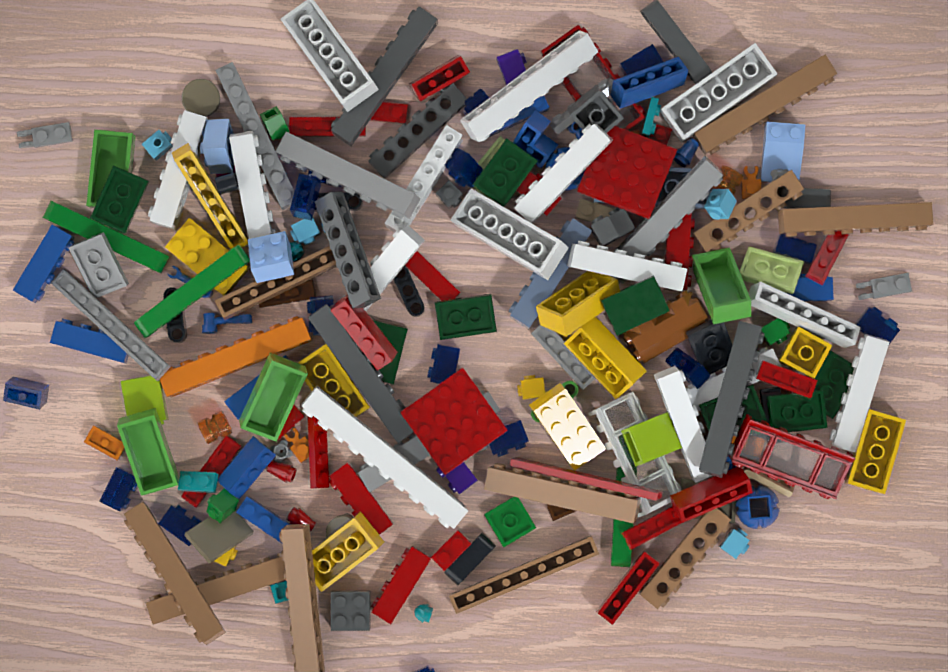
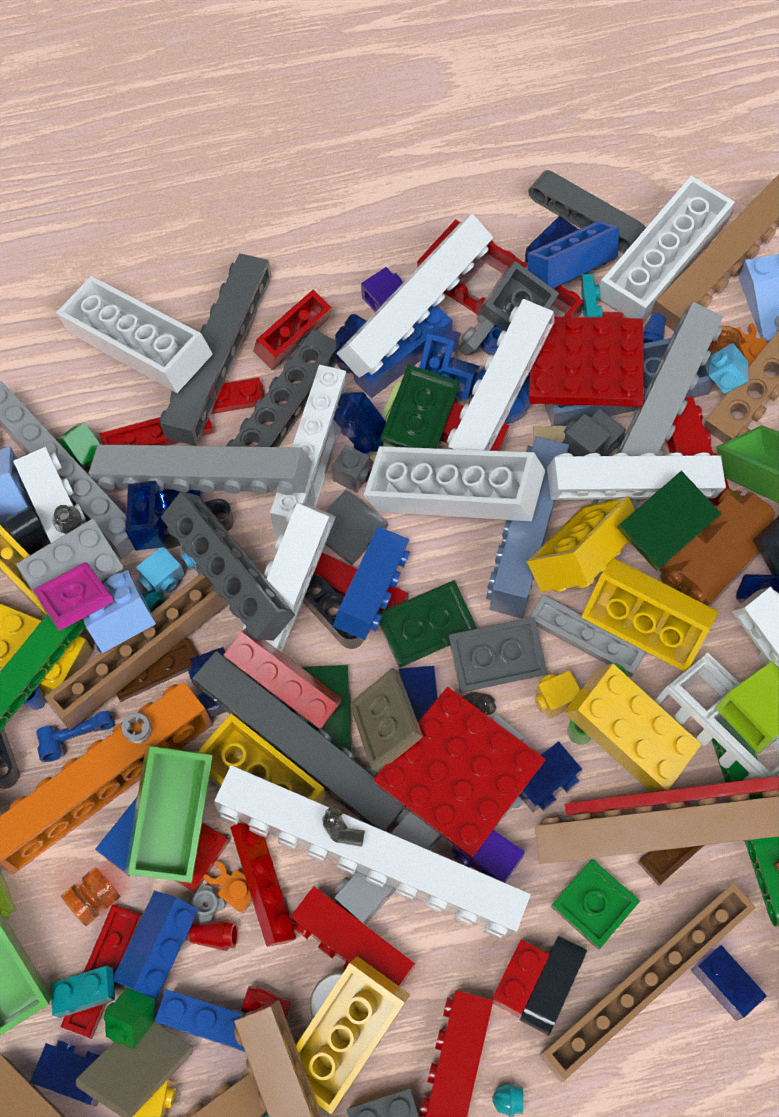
camera: 20 degrees left, 20 degrees down
none -> light grey plate [15,519,124,614]
none -> dark pink tile [33,562,114,631]
none -> clear smoke cone [52,505,82,534]
none -> light grey bush [122,713,152,744]
none -> clear smoke arm [322,807,365,847]
none -> dark grey tile [325,490,388,566]
none -> blue brick [333,526,410,640]
none -> dark tan tile [349,668,423,773]
none -> dark grey plate [448,617,548,693]
none -> clear smoke arm [463,692,497,715]
none -> clear blue brick [691,945,767,1021]

